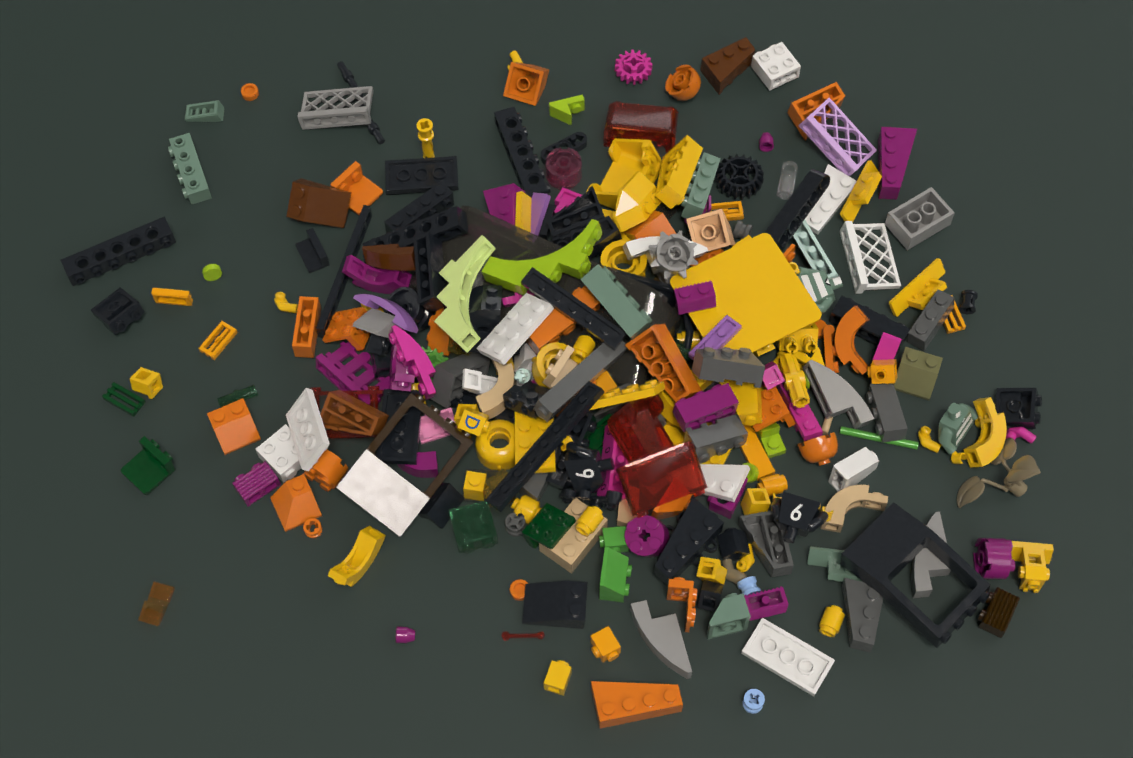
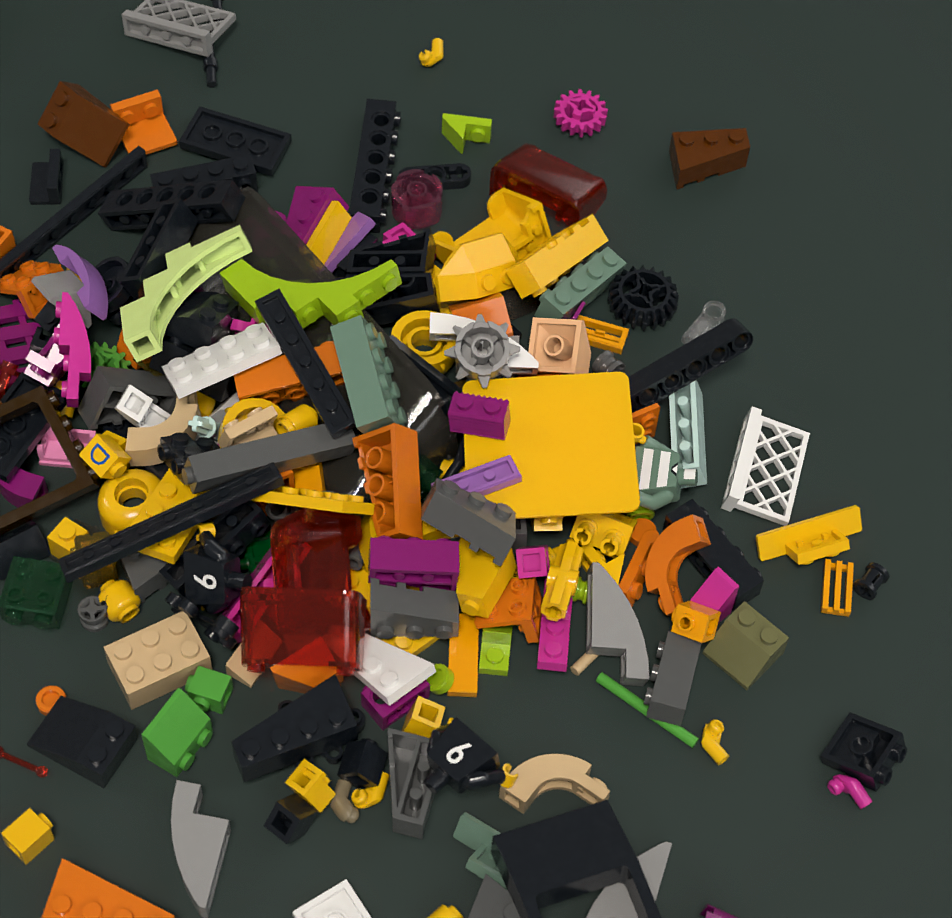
camera: 20 degrees right, 5 degrees down
magenta arch [342,255,412,294] -> none
reddish brown slope [362,244,416,271] -> none
yellow pin [416,118,435,158] -> none
orange slope [503,62,549,106] -> none
dark green bracket [522,503,576,549] -> none
yellow brick [575,506,604,537] -> none
light orange brick [590,626,621,663] -> none
magenta brick [625,515,670,558] -> none
orange cylinder [665,65,701,101] -> none
orange bracket [667,577,697,632] -> none
sand green slope [706,593,751,640] -> none
light blue wheel [737,576,761,596] -> none
magenta brick [744,587,788,621] -> none
white brick [751,42,801,91] -> none
light orange brick [757,474,788,497] -> none
magenta hose [759,132,774,152] -> none
orange wedge [787,82,845,141] -> none
orange cylinder [797,432,838,466] -> none
lavender fence [798,98,877,176] -> none
white wing [805,164,857,235] -> none
white slope [828,447,879,492] -> none
yellow bracket [840,160,882,223] -> none
magenta wedge [878,127,917,200] -> none
light grey brick [885,187,955,250] -> none
dark grey brick [908,289,955,351] -> none
sand green torso [938,403,981,464] -> none
dark tan plant [957,438,1041,509] -> none
yellow arch [963,397,1007,468] -> none

